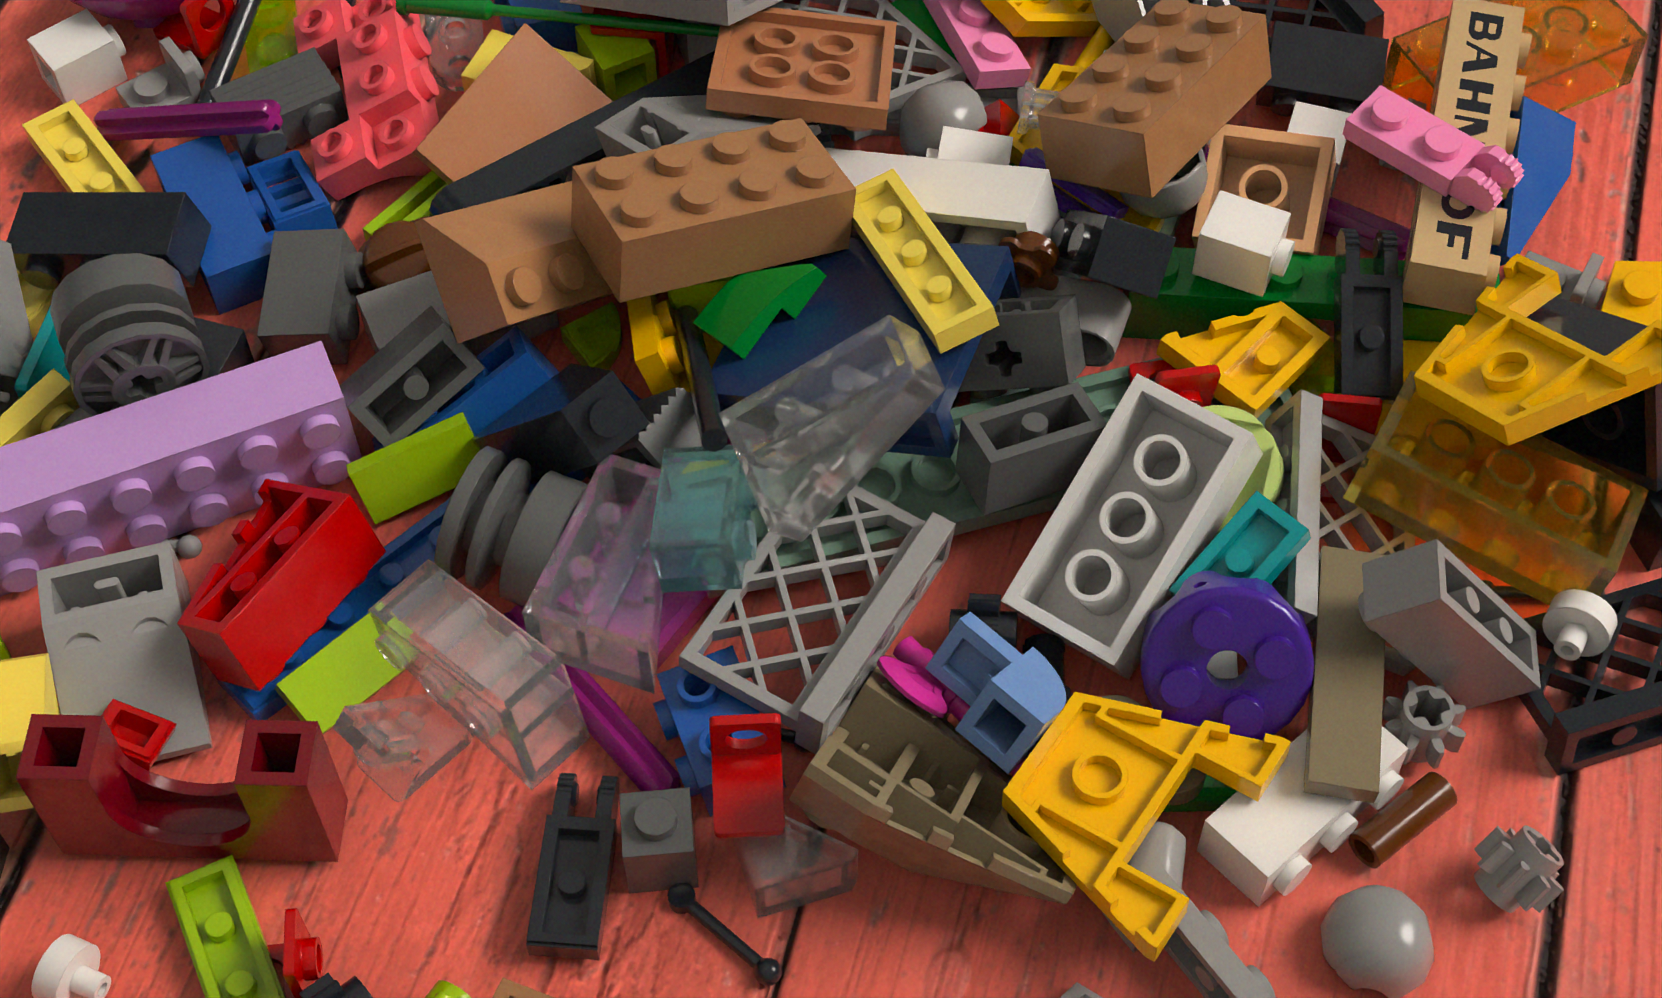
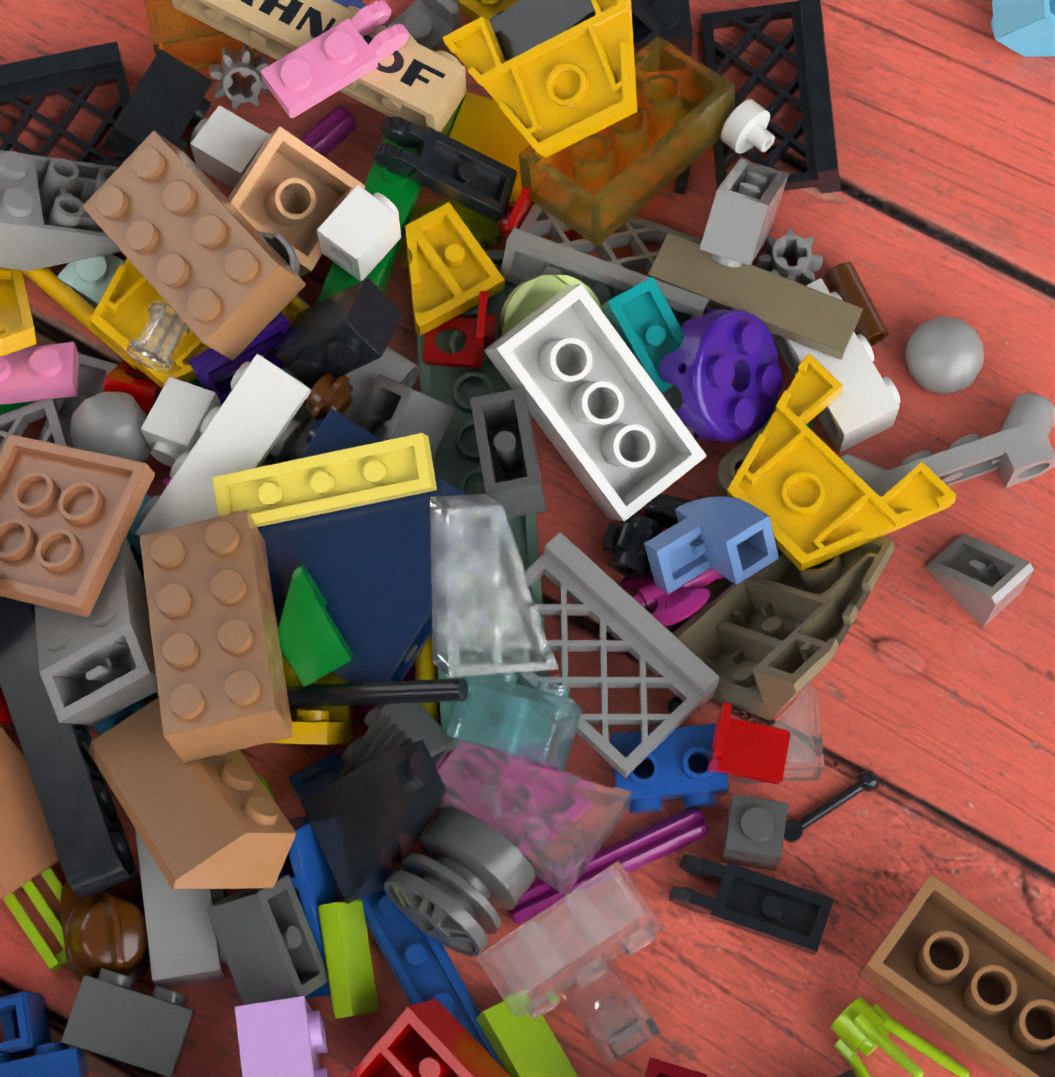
camera: 75 degrees left, 15 degrees up
light grey gear [1474,826,1564,913] -> none

